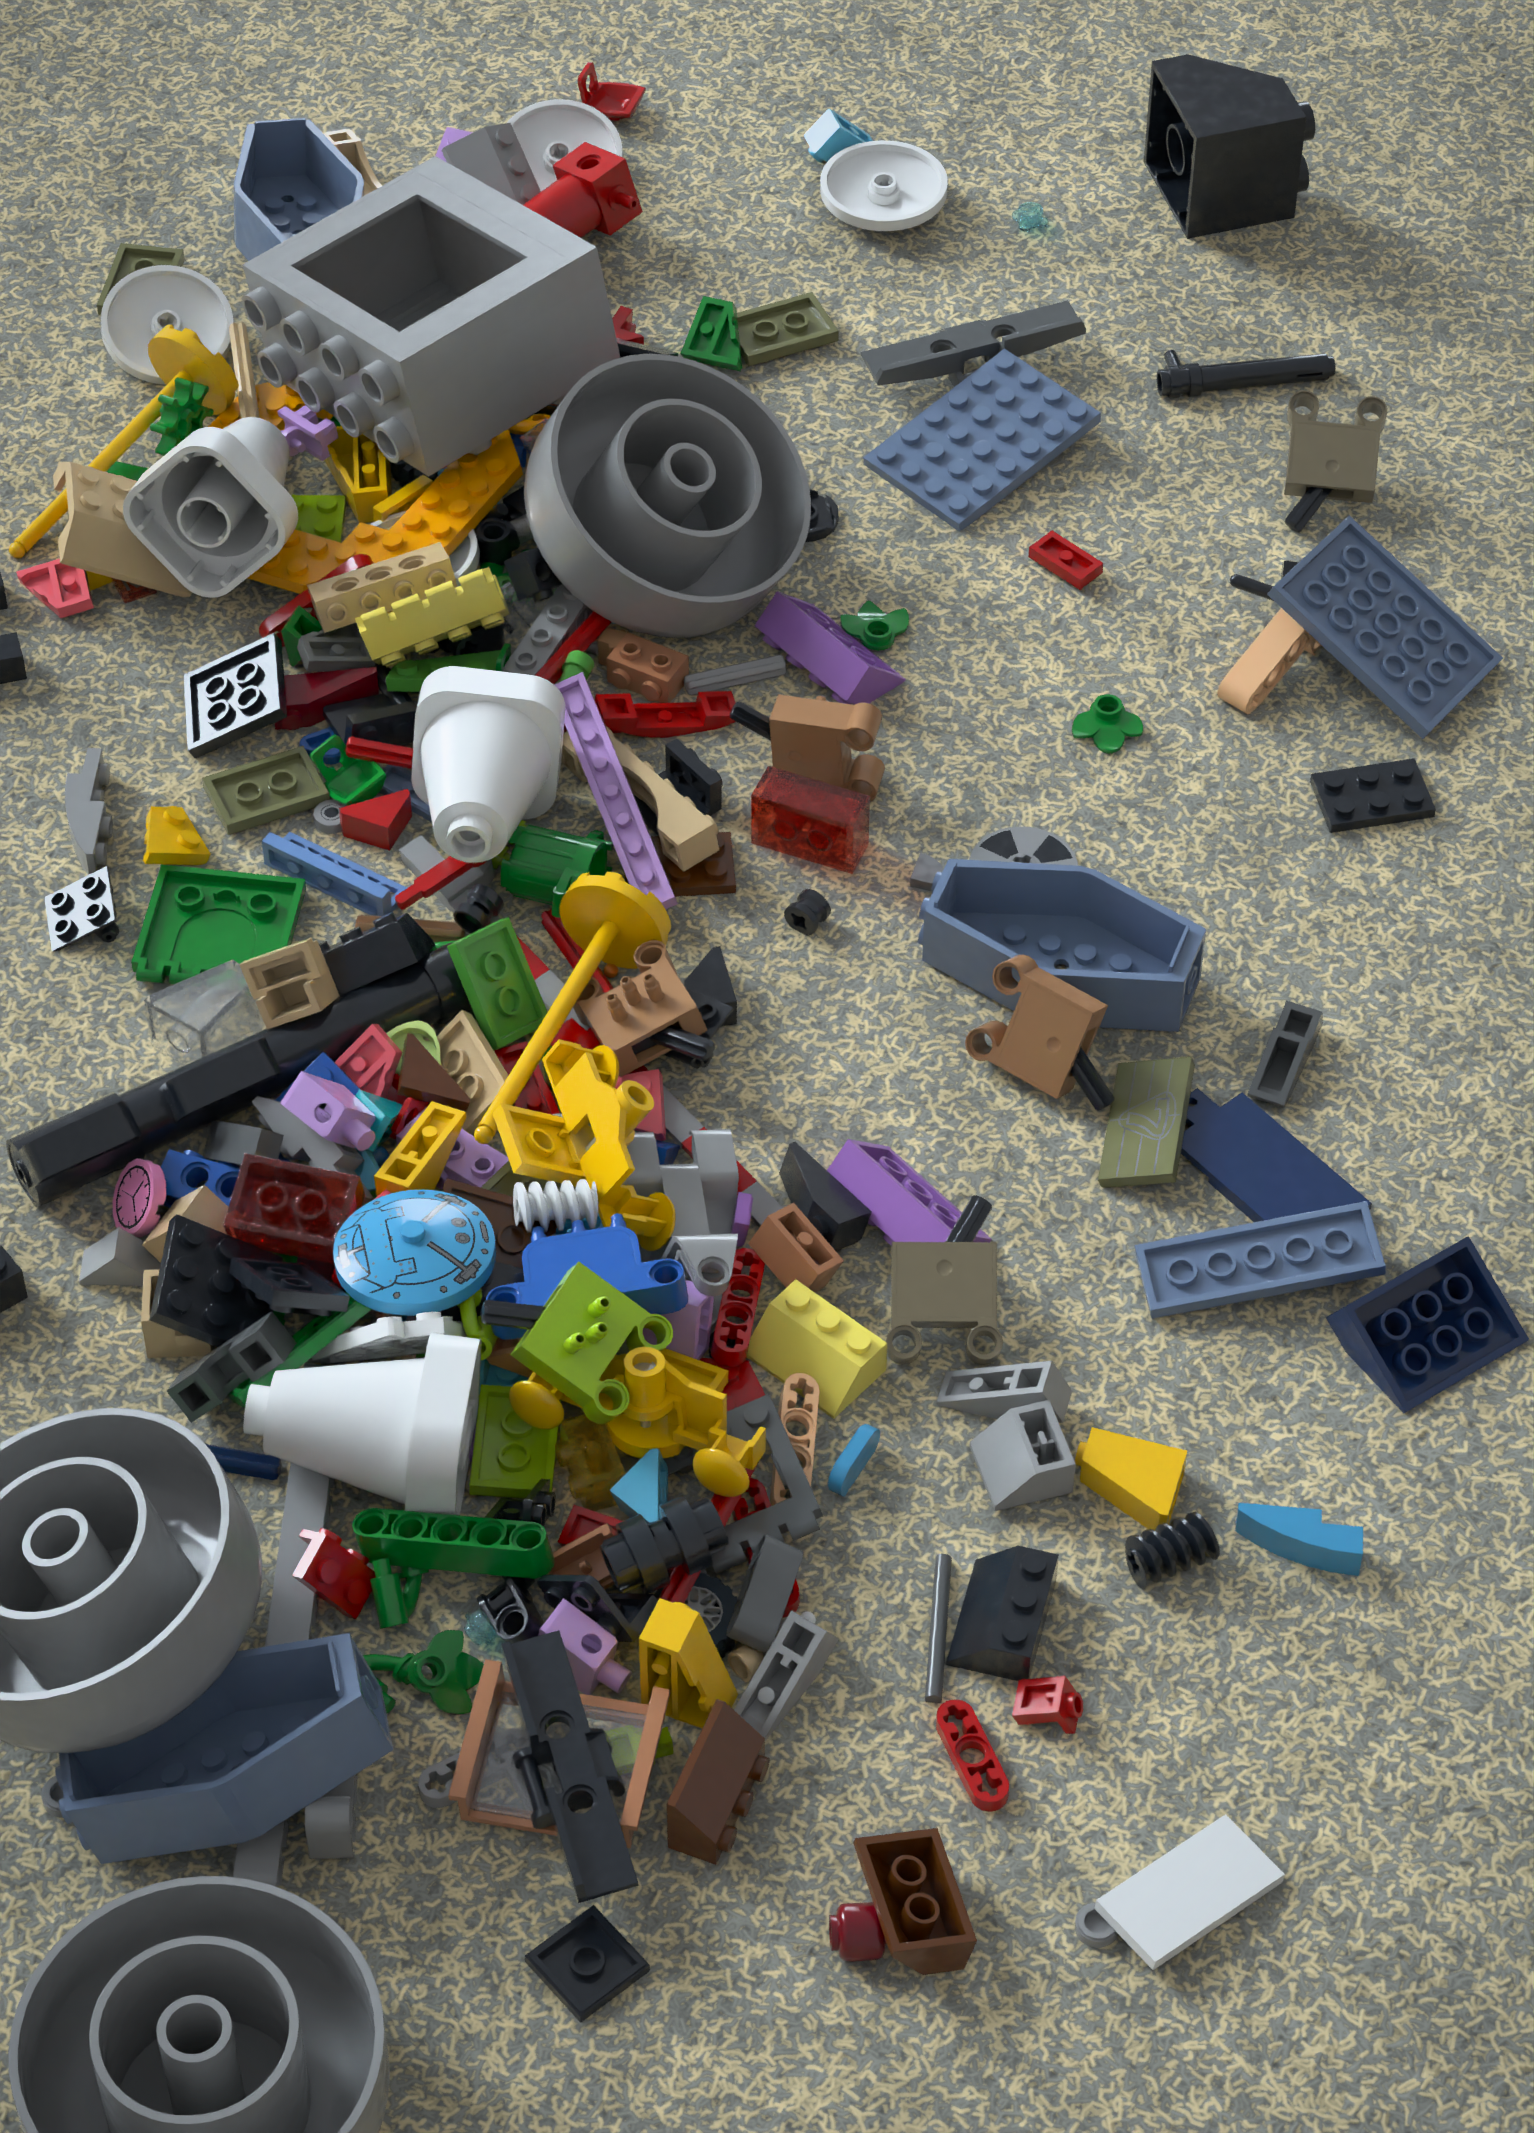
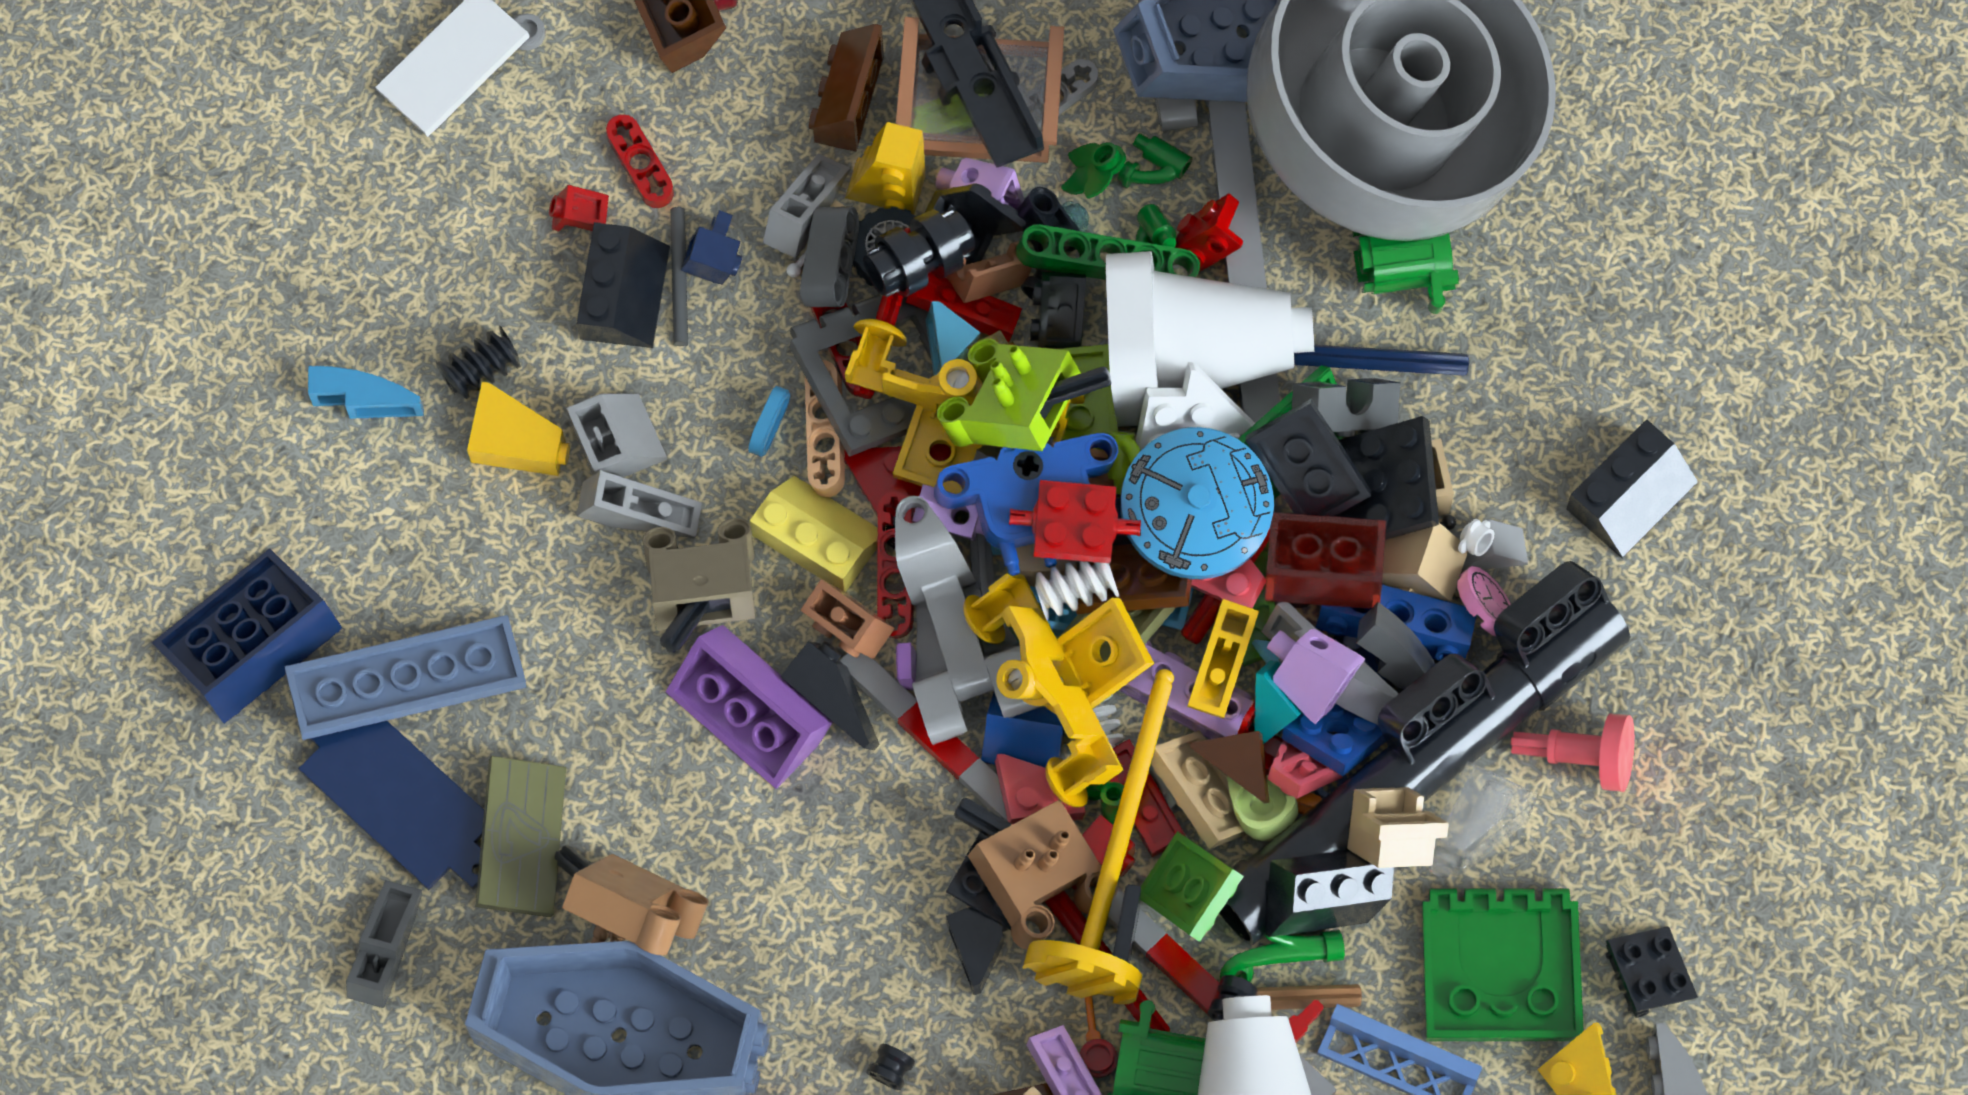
camera: 175 degrees right, 20 degrees up
none -> dark blue brick [681,210,742,285]
none -> red plate [1009,480,1141,564]
none -> black tile [1113,884,1141,963]
none -> white plate [1458,519,1494,556]
none -> coral piece [1511,713,1634,792]

